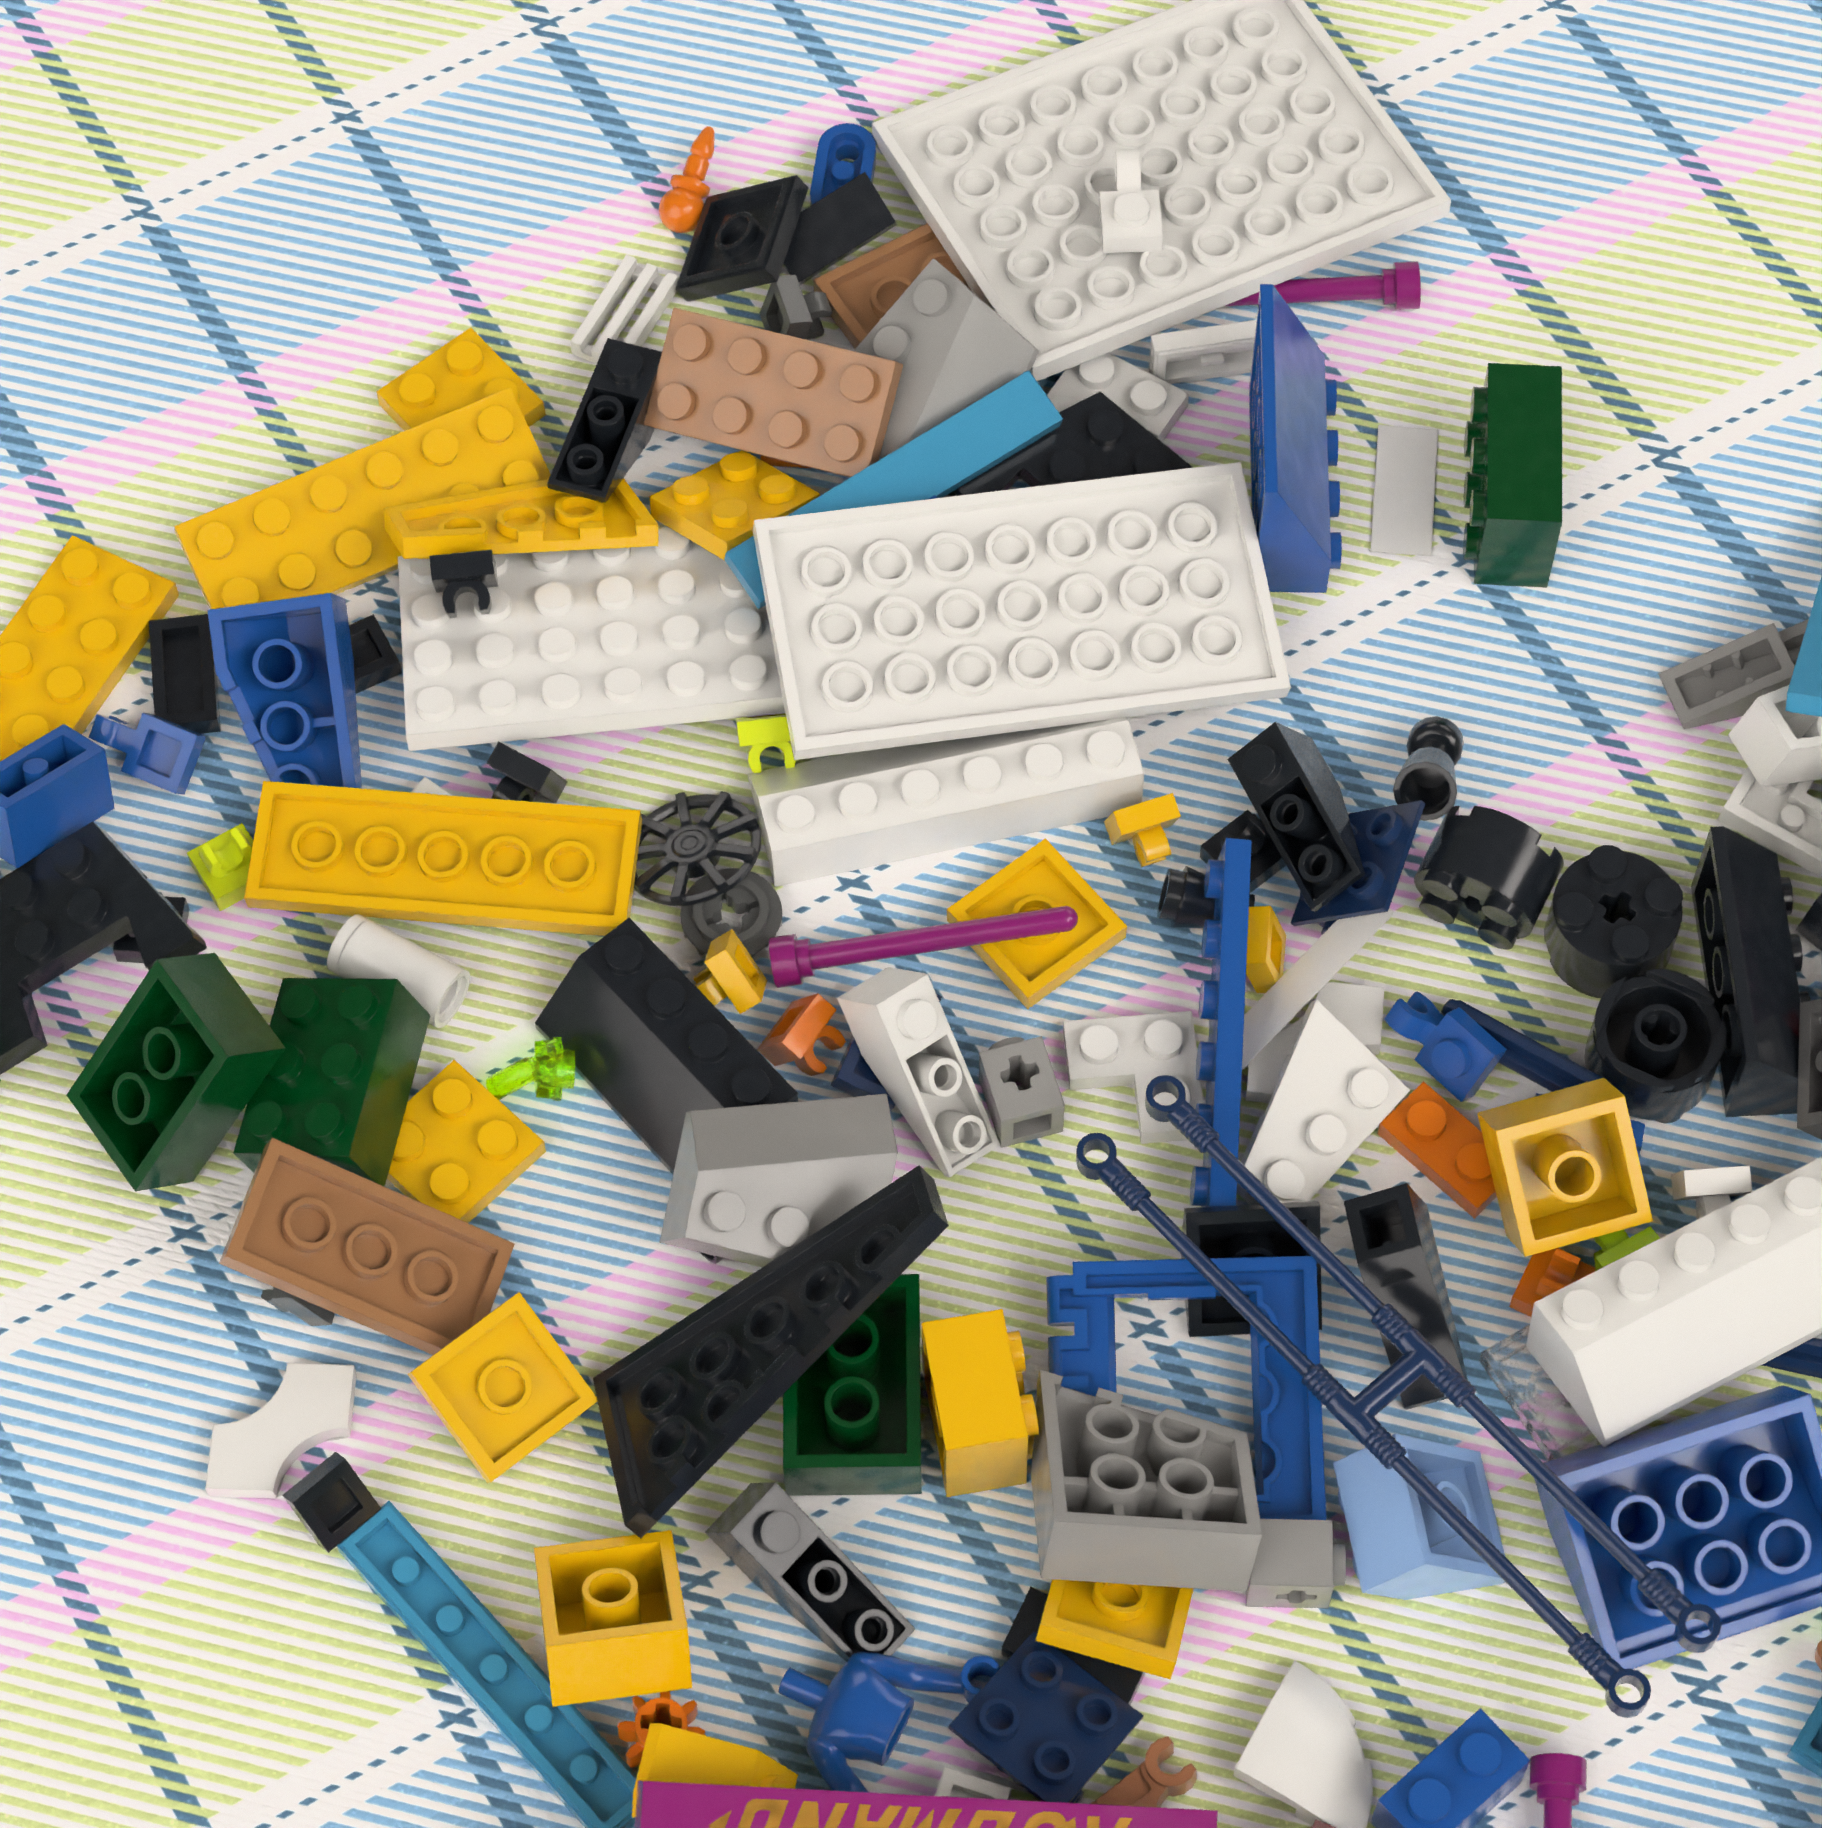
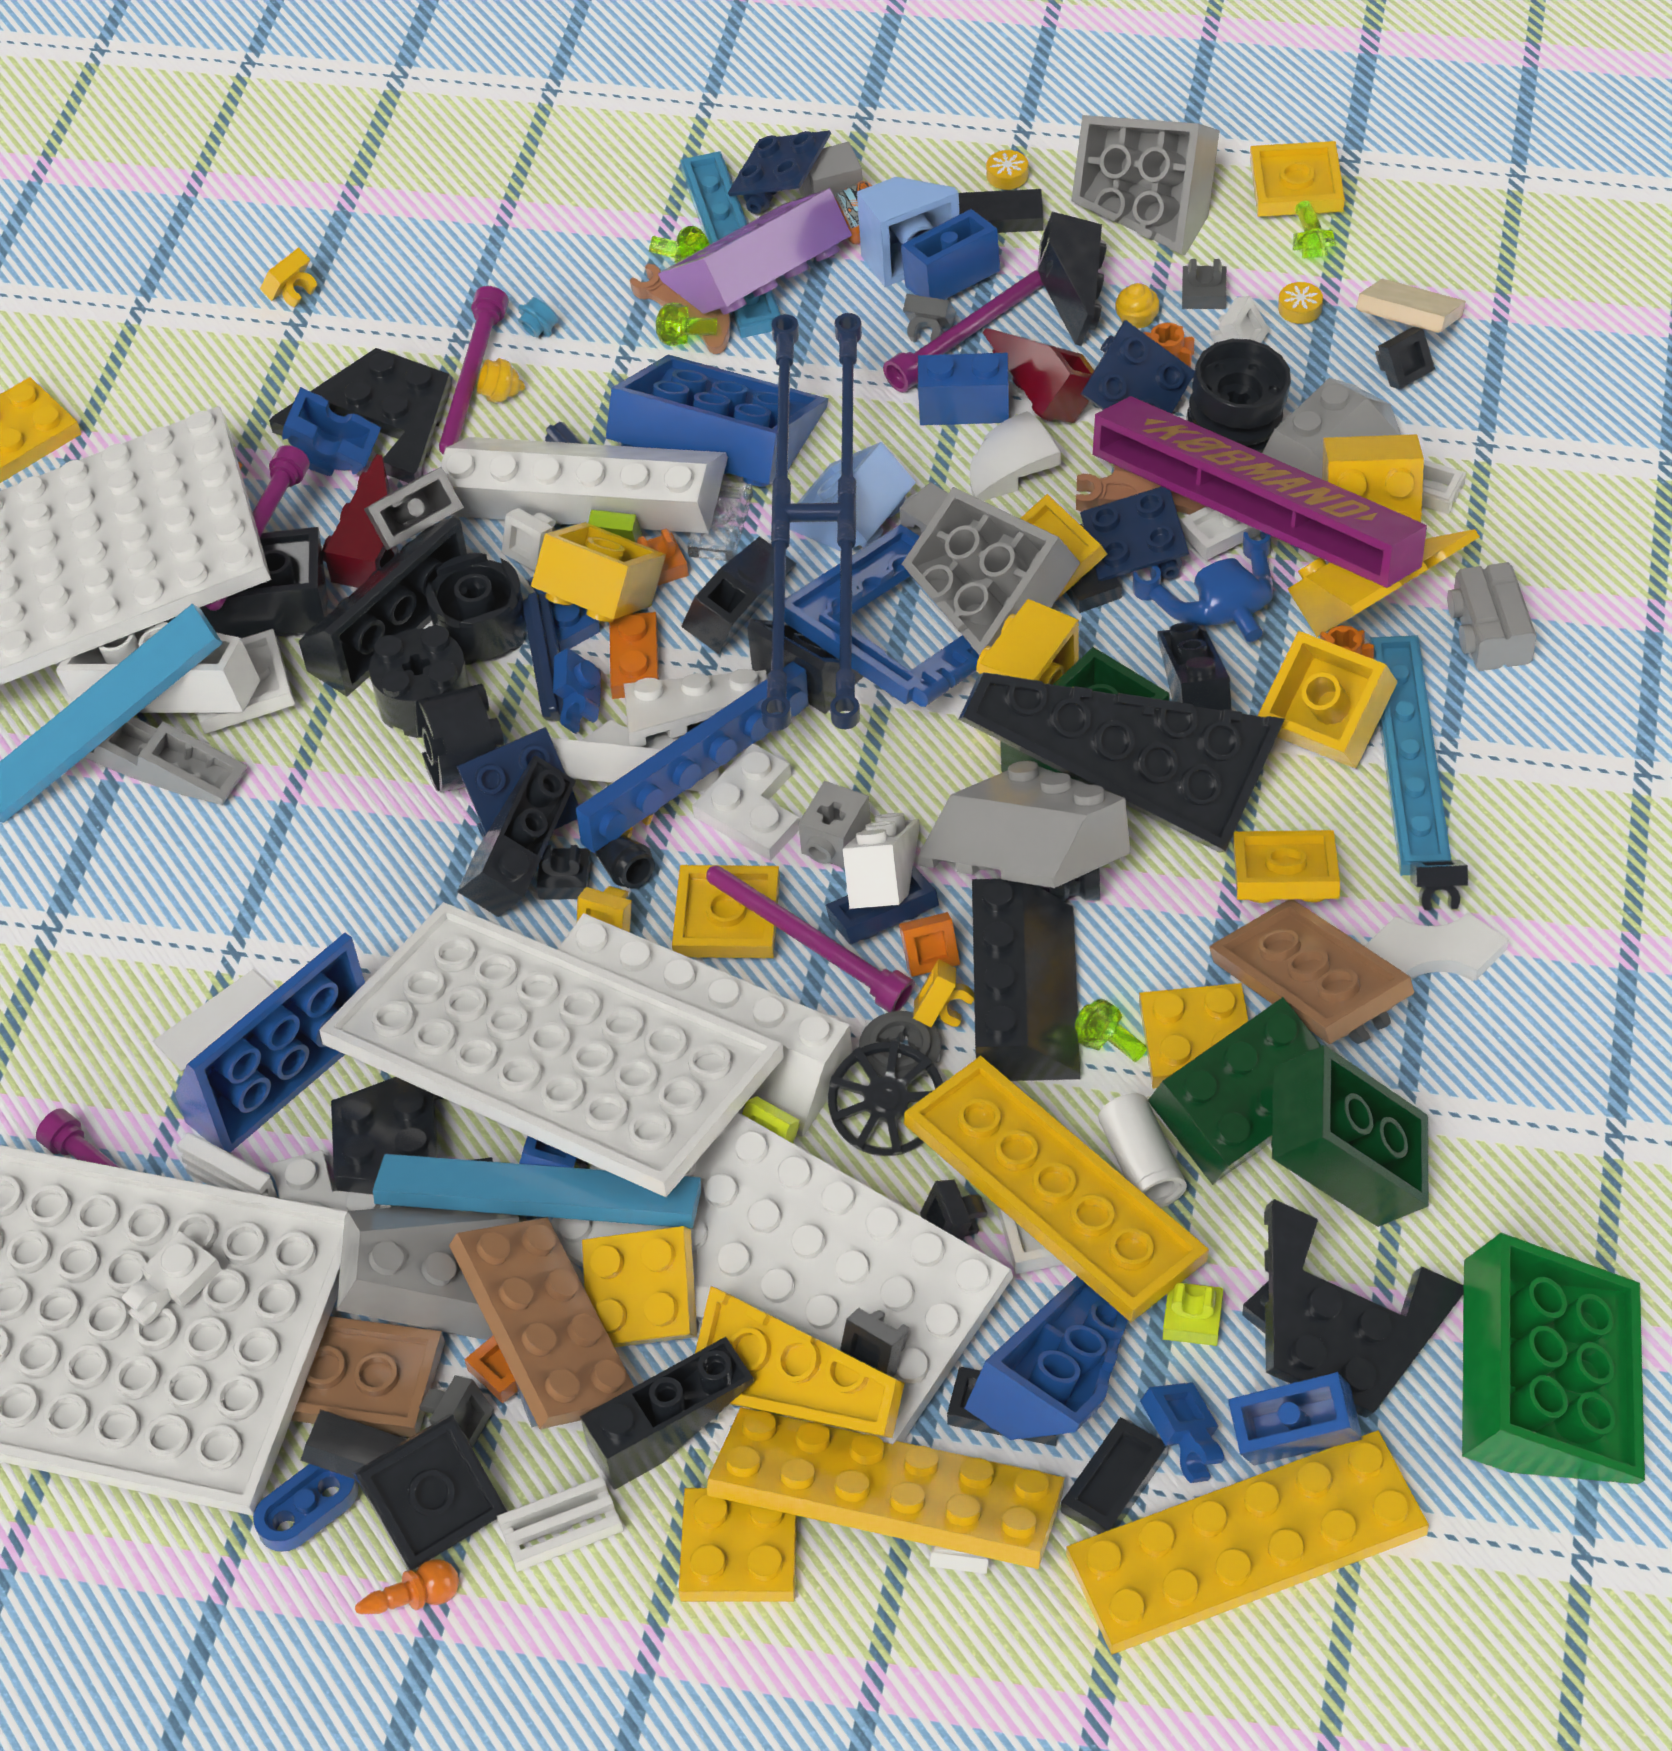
camera: 135 degrees left, 10 degrees down
black piece [1393,716,1464,821] -> none
dark green brick [1463,363,1562,588] -> none

